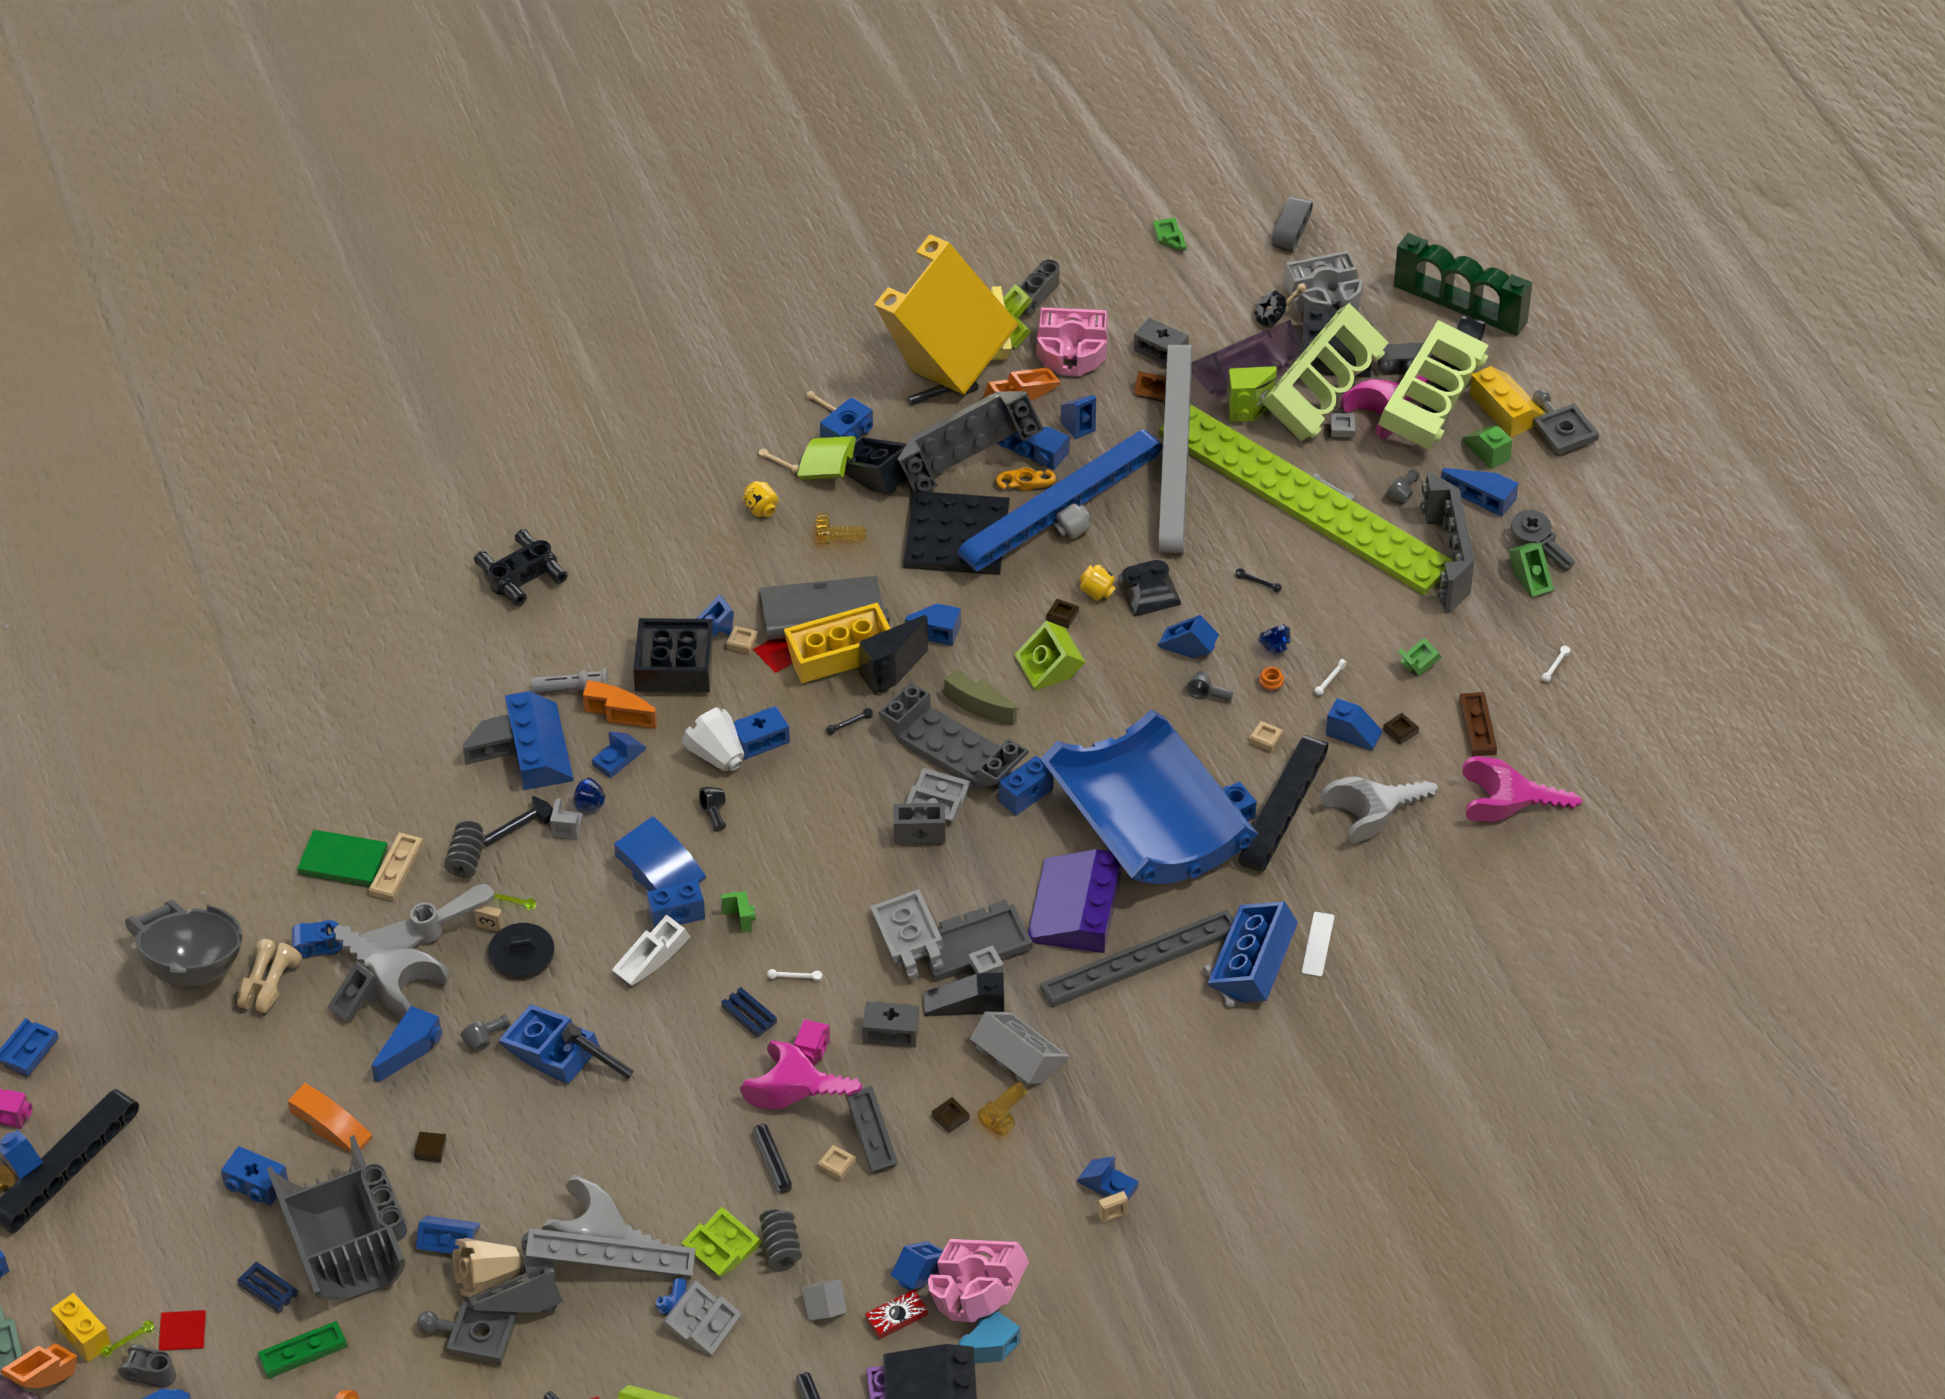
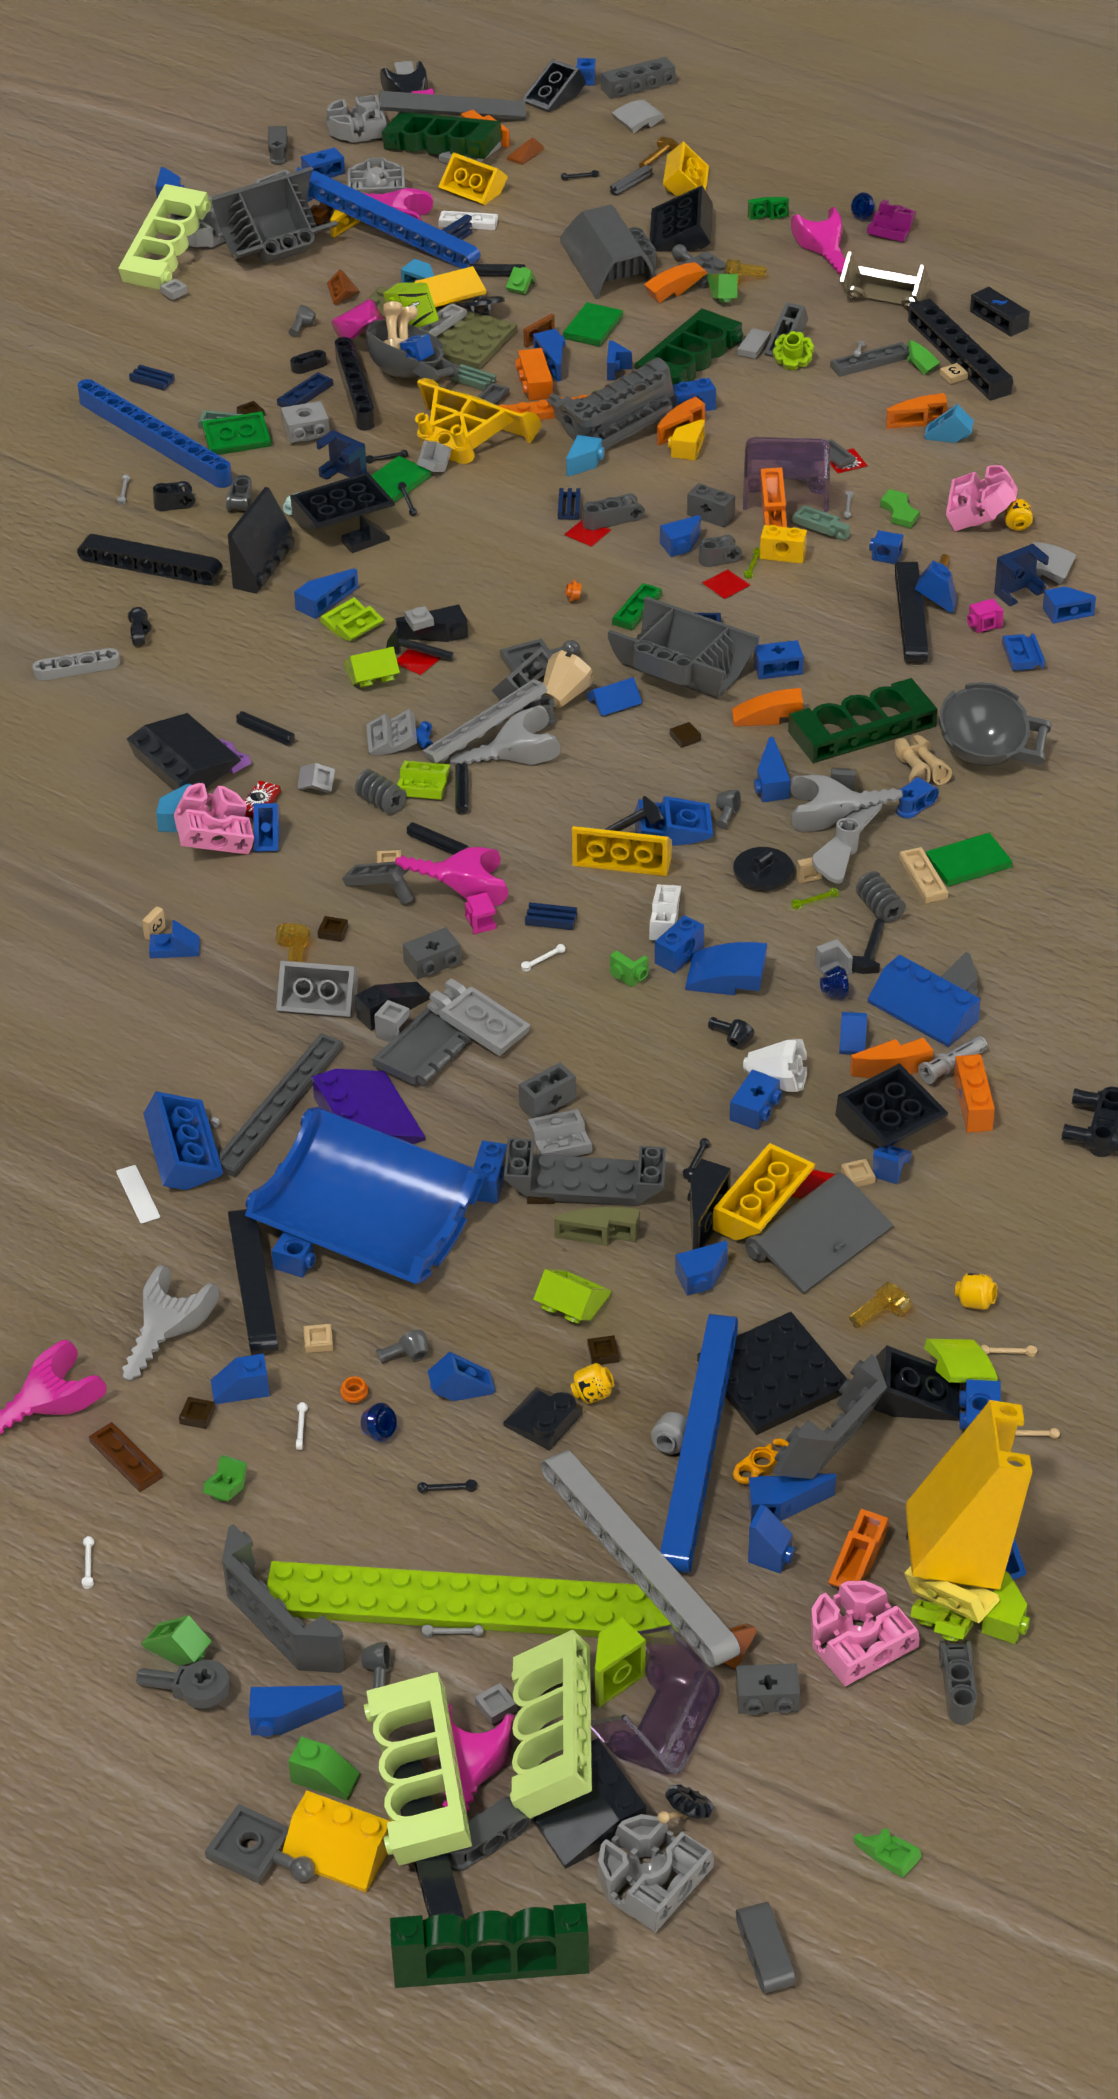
camera: 145 degrees right, 5 degrees down
none -> black axle [455,762,468,814]
none -> yellow slope [572,826,672,876]
none -> dark green fence [788,678,938,763]
none -> orange brick [954,1054,995,1133]

